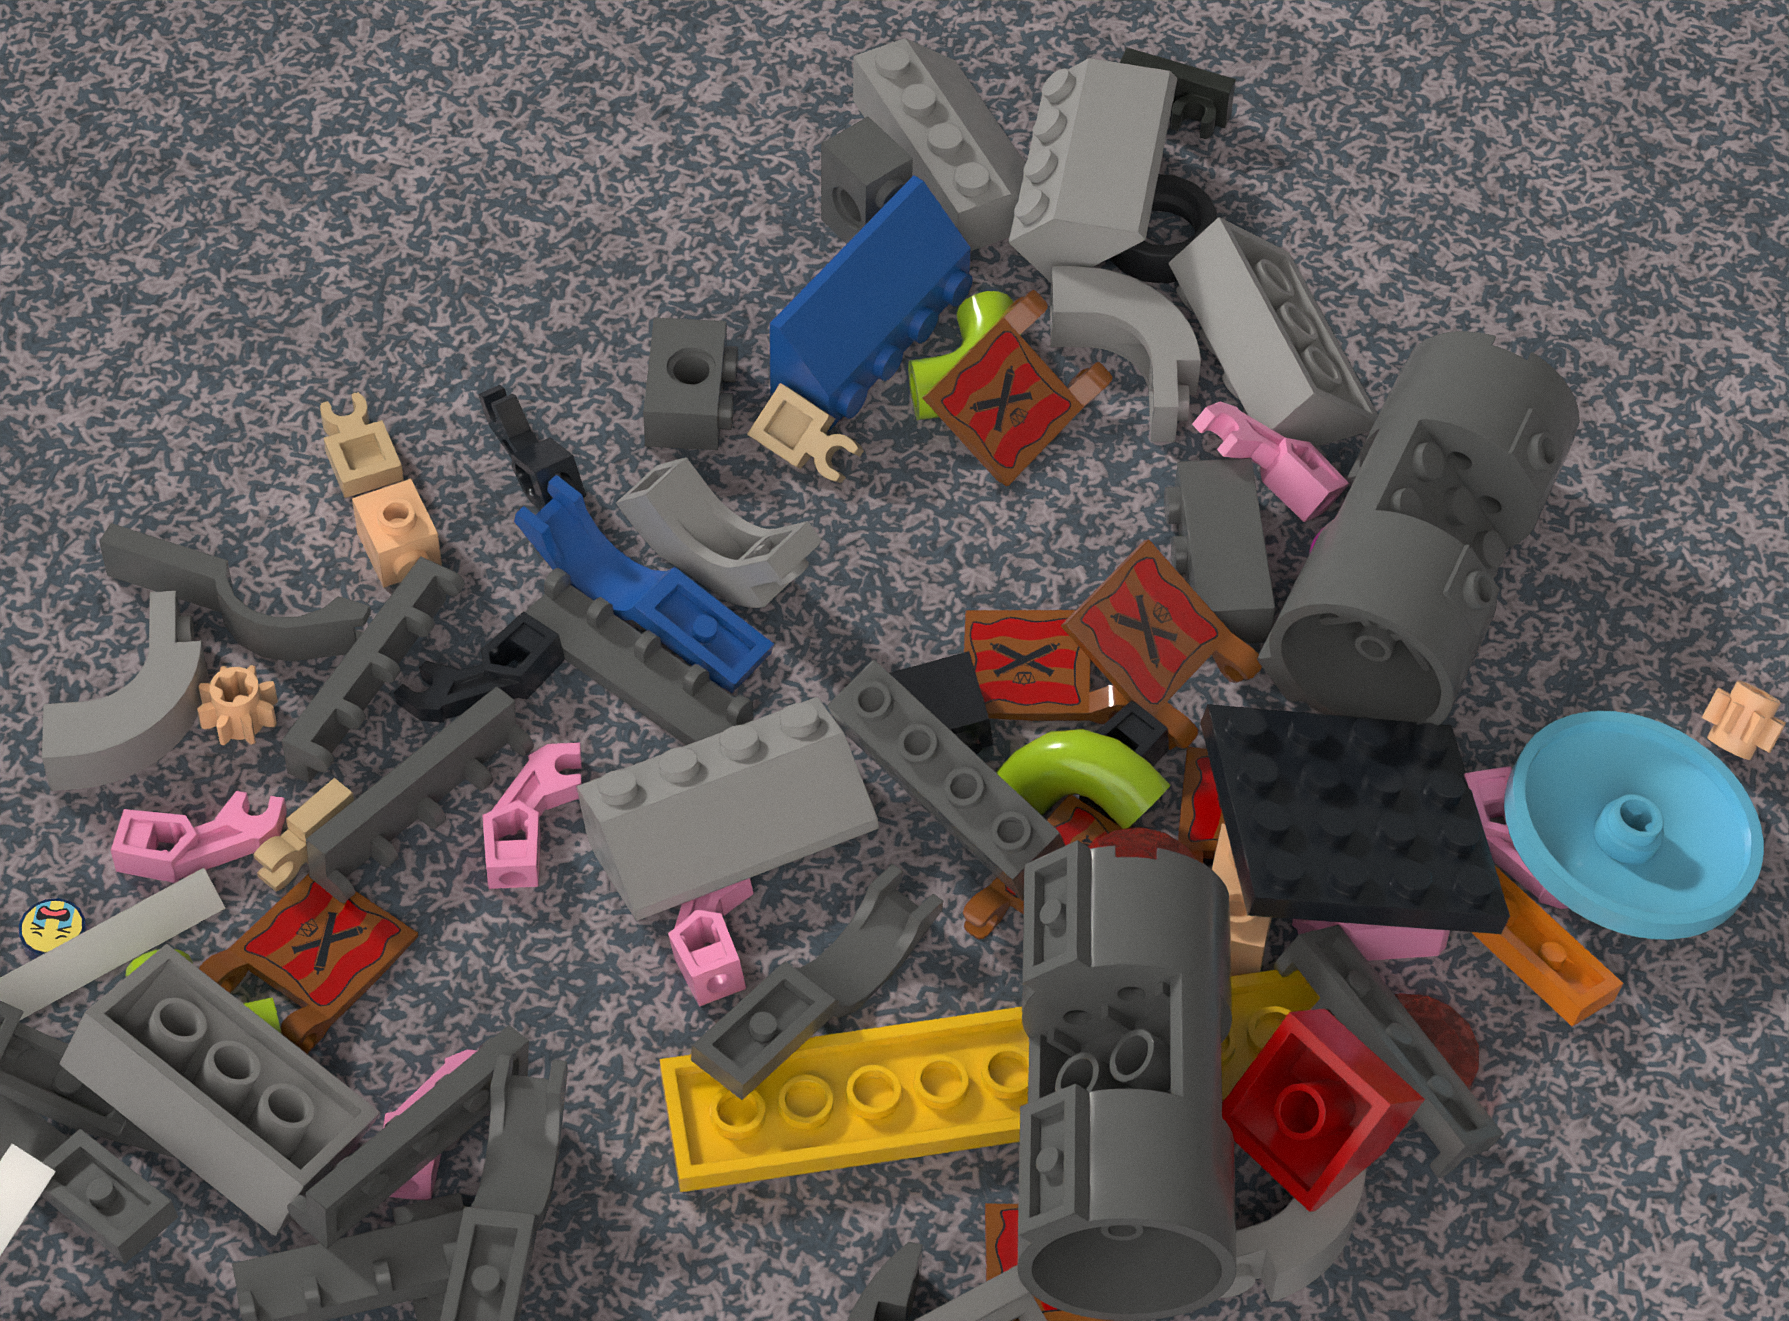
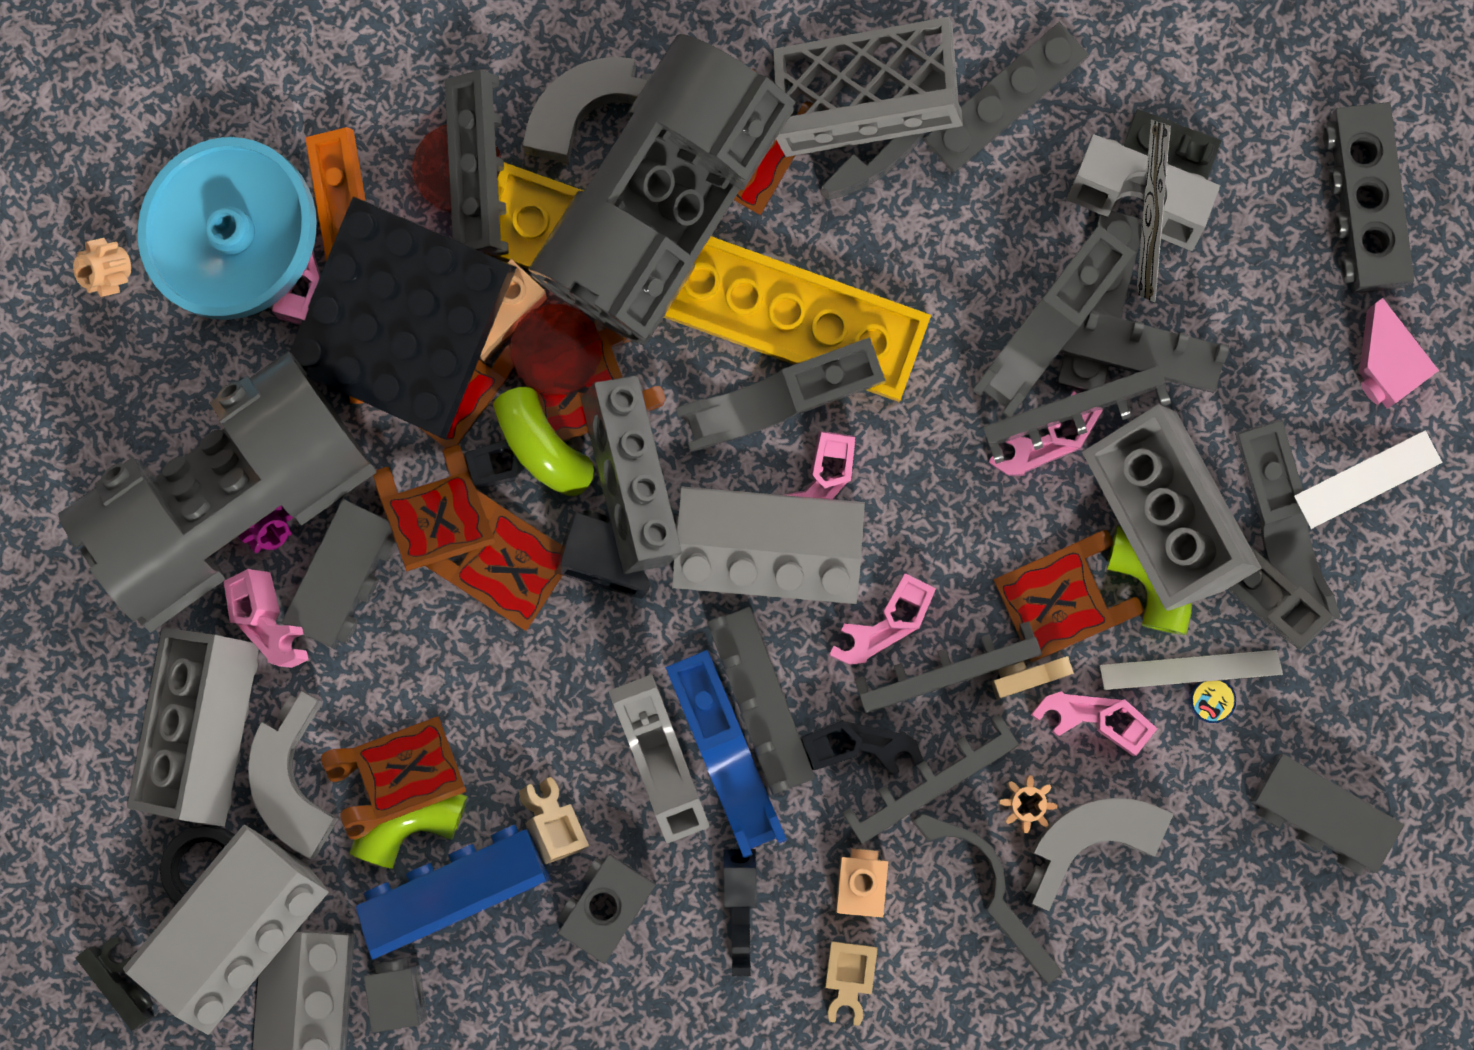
camera: 150 degrees left, 30 degrees up
red slope [1222,1008,1425,1212] -> none

